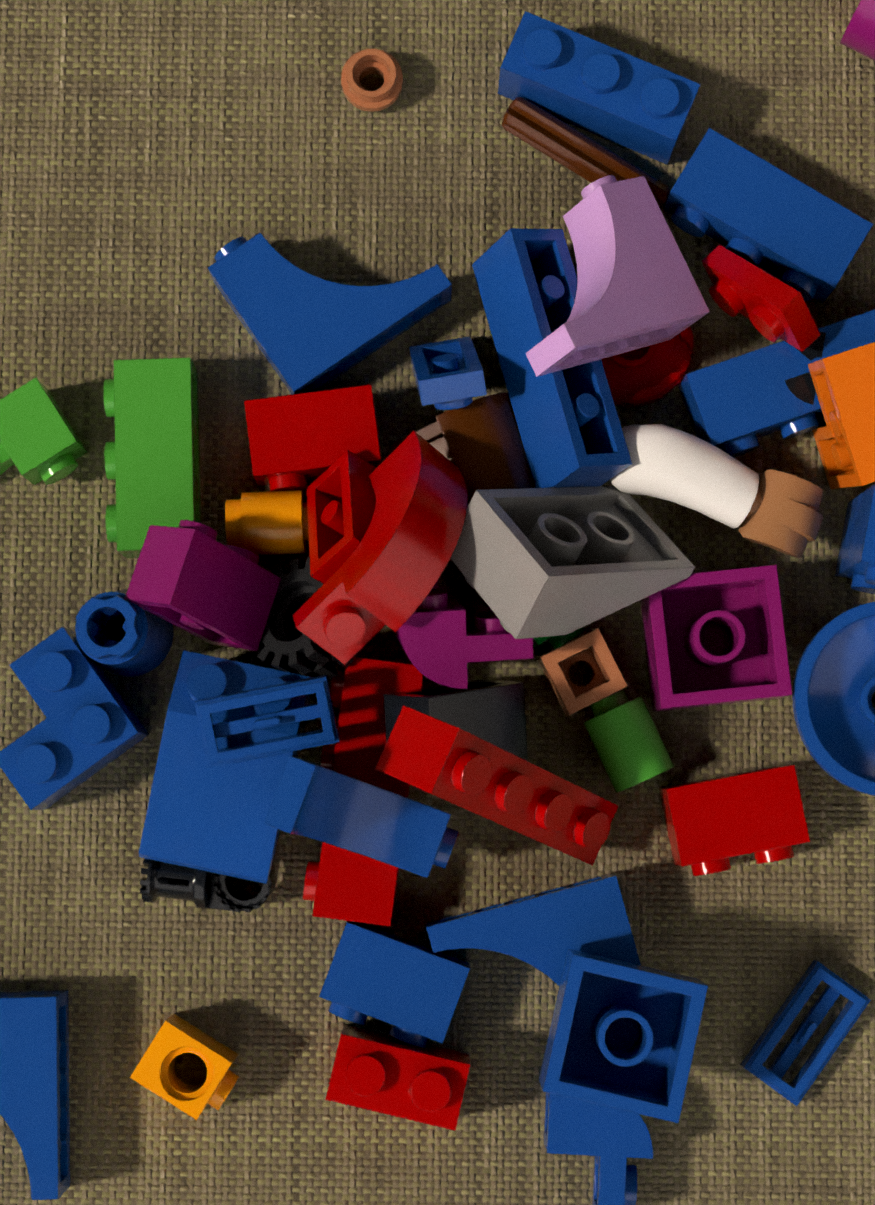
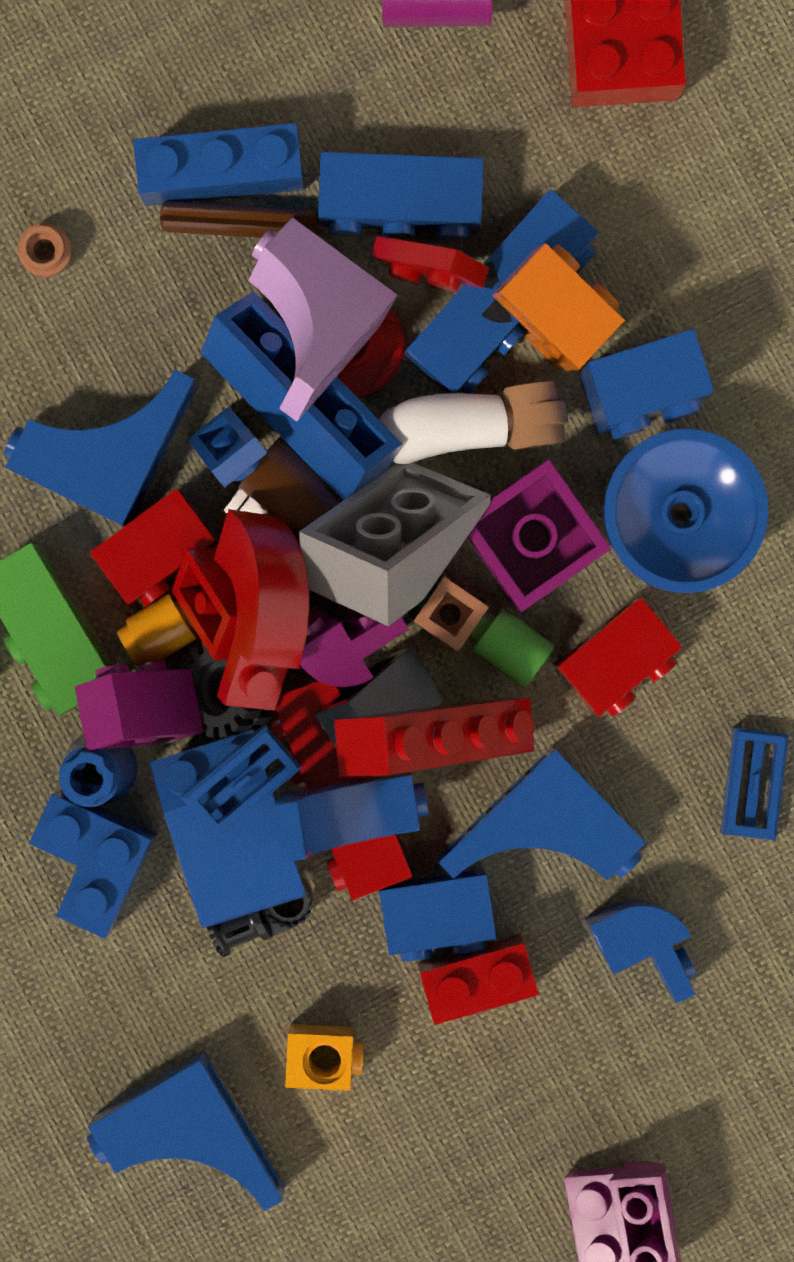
camera: 30 degrees left, 5 degrees up
blue brick [539,948,708,1123] -> none

